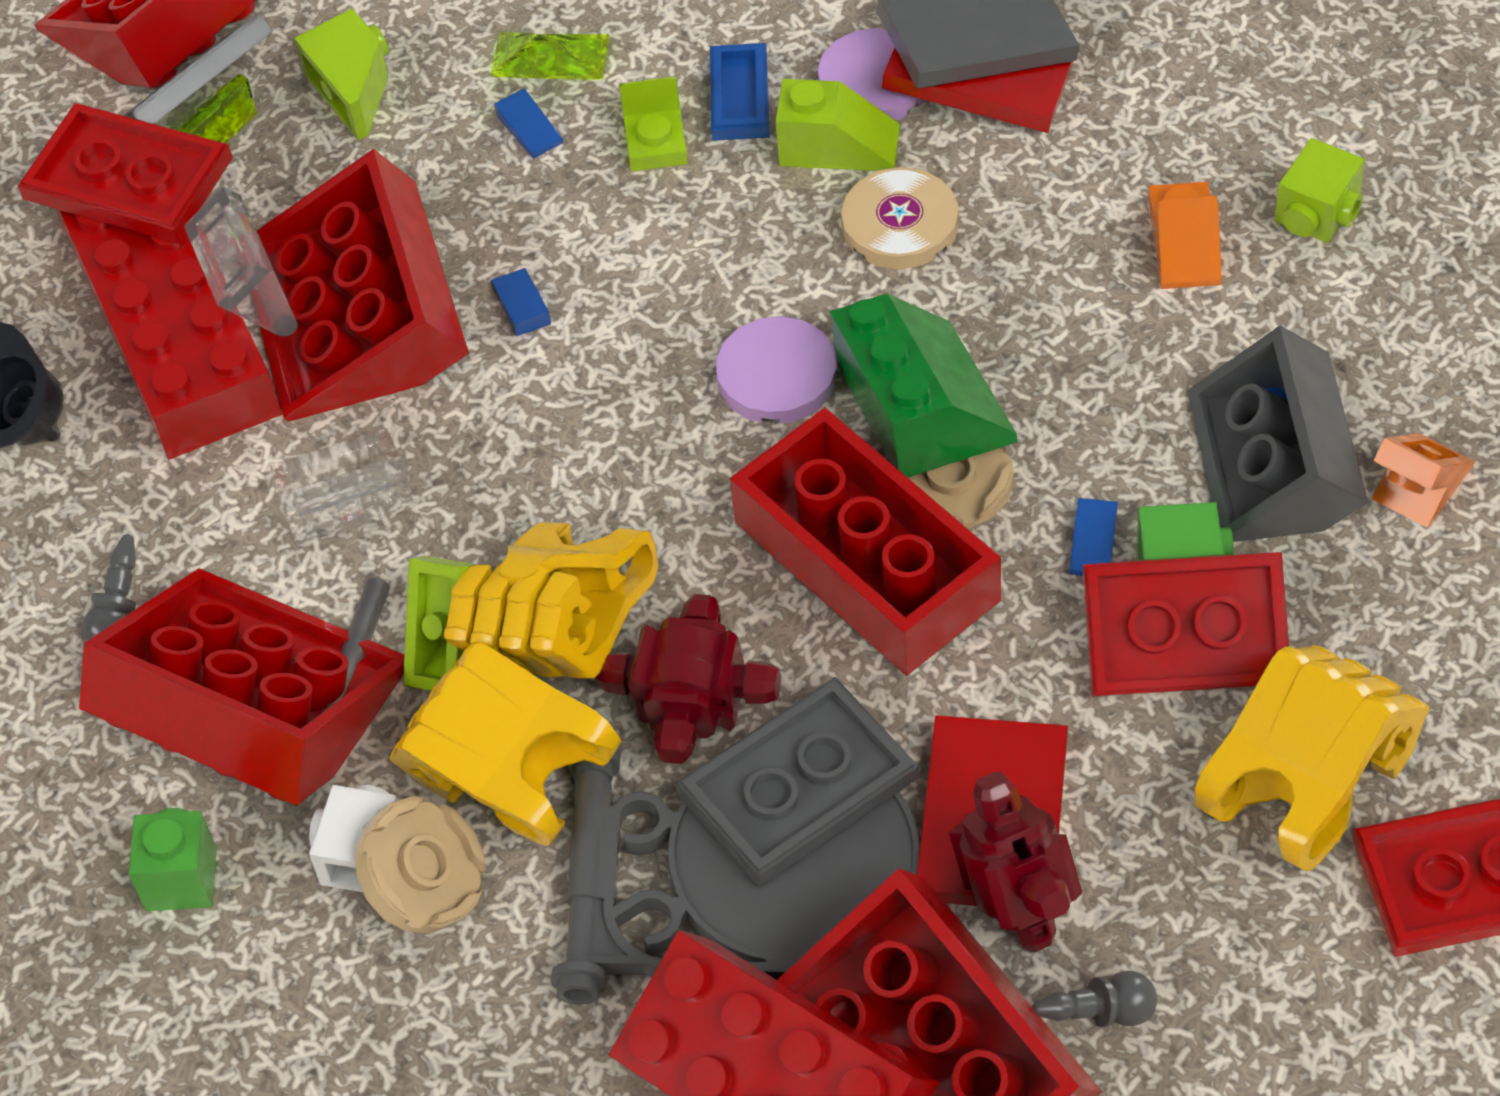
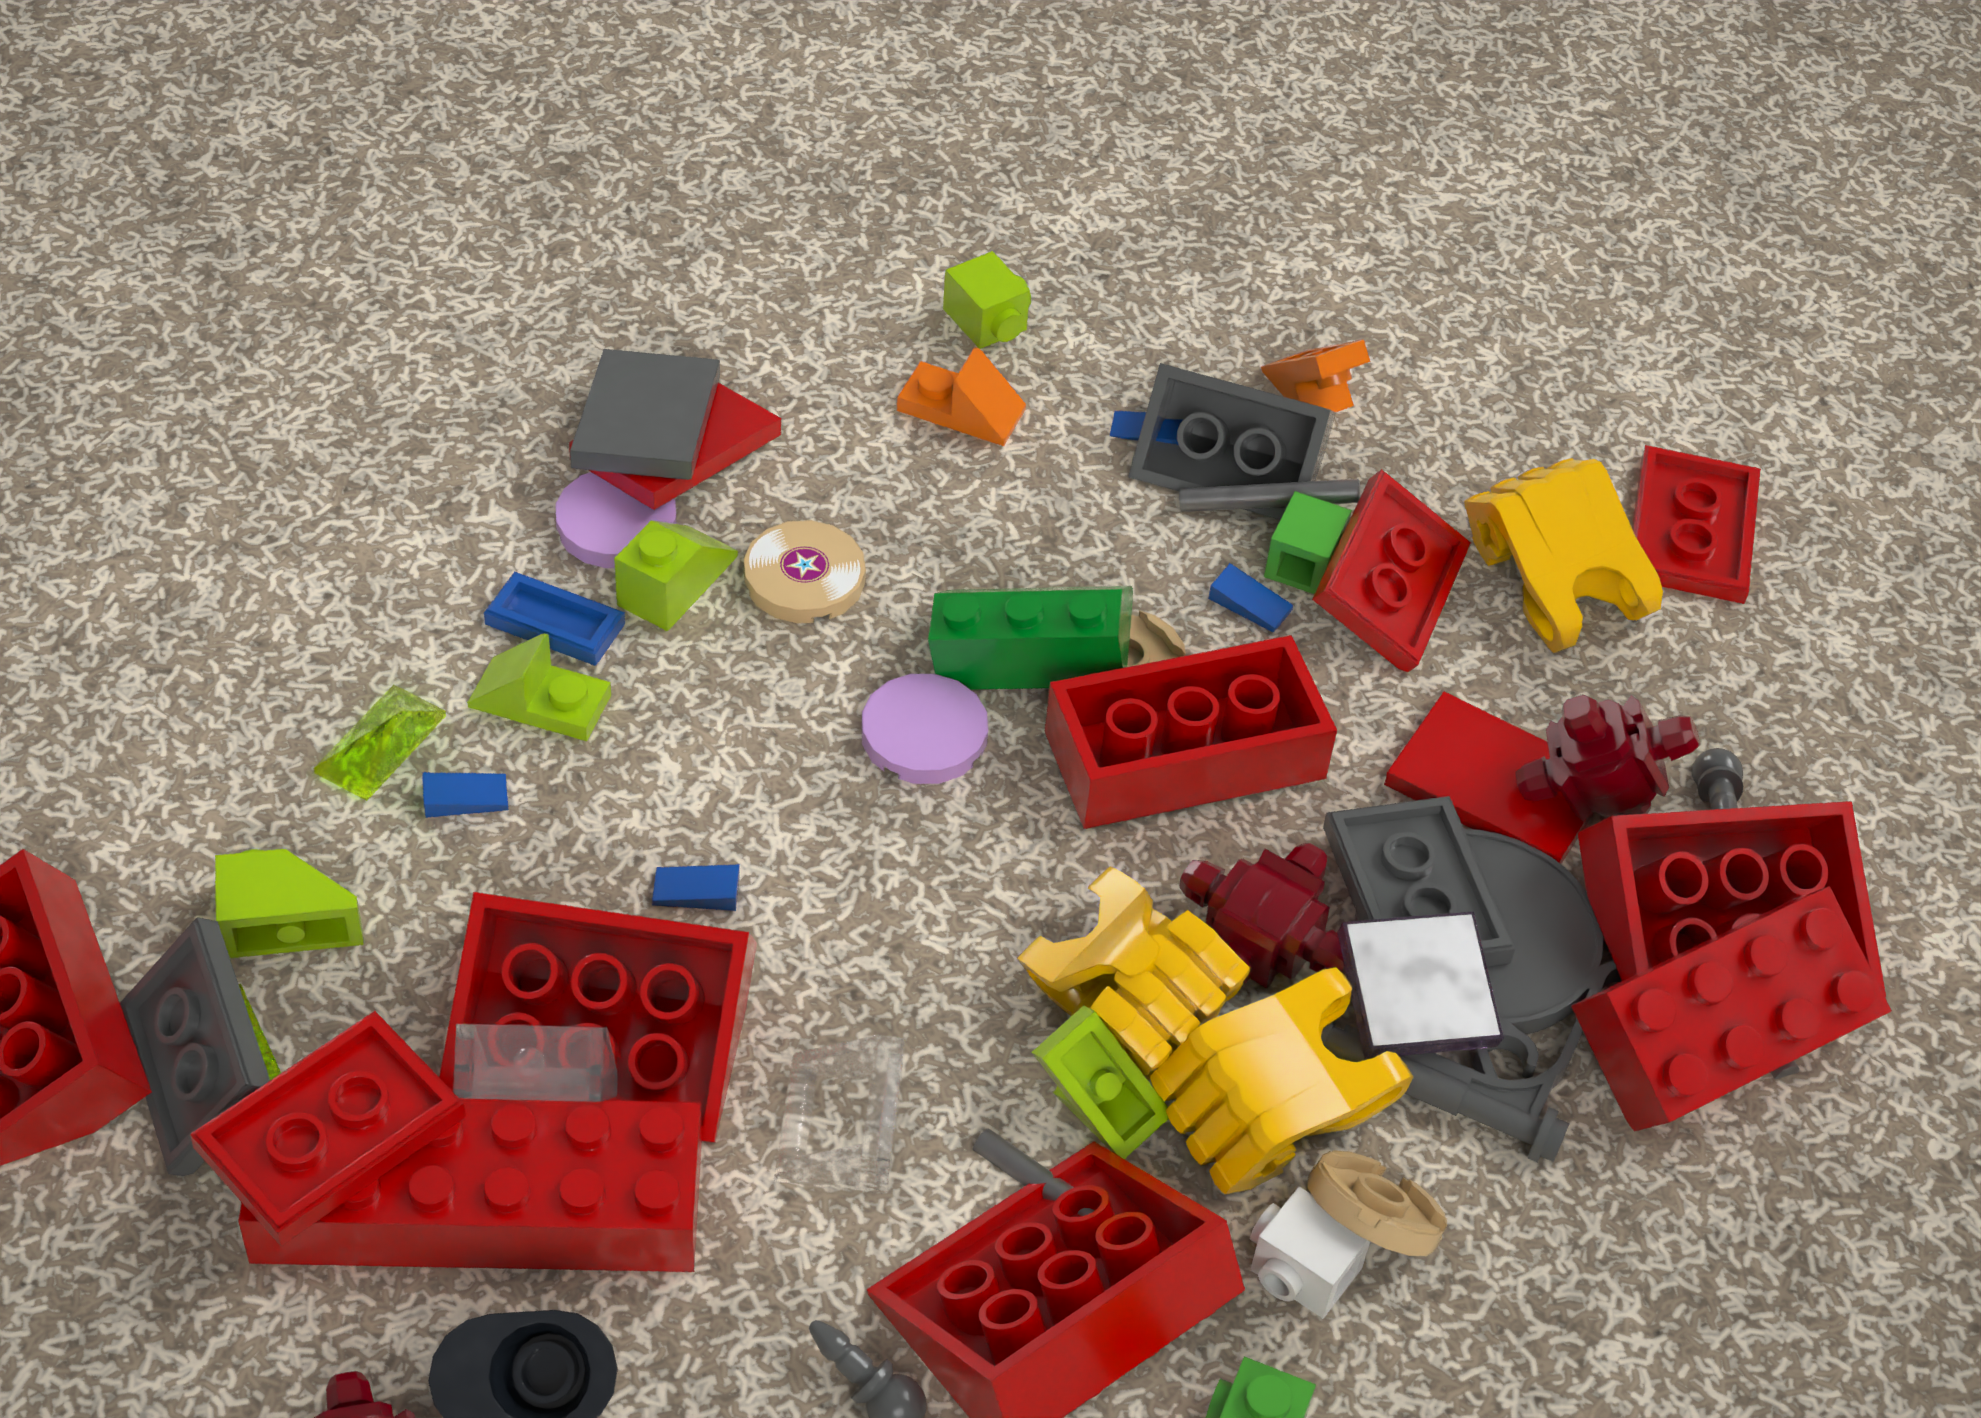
camera: 75 degrees left, 5 degrees down
none -> flat silver bar [1179,479,1361,512]
none -> flat silver tile [1337,911,1504,1059]

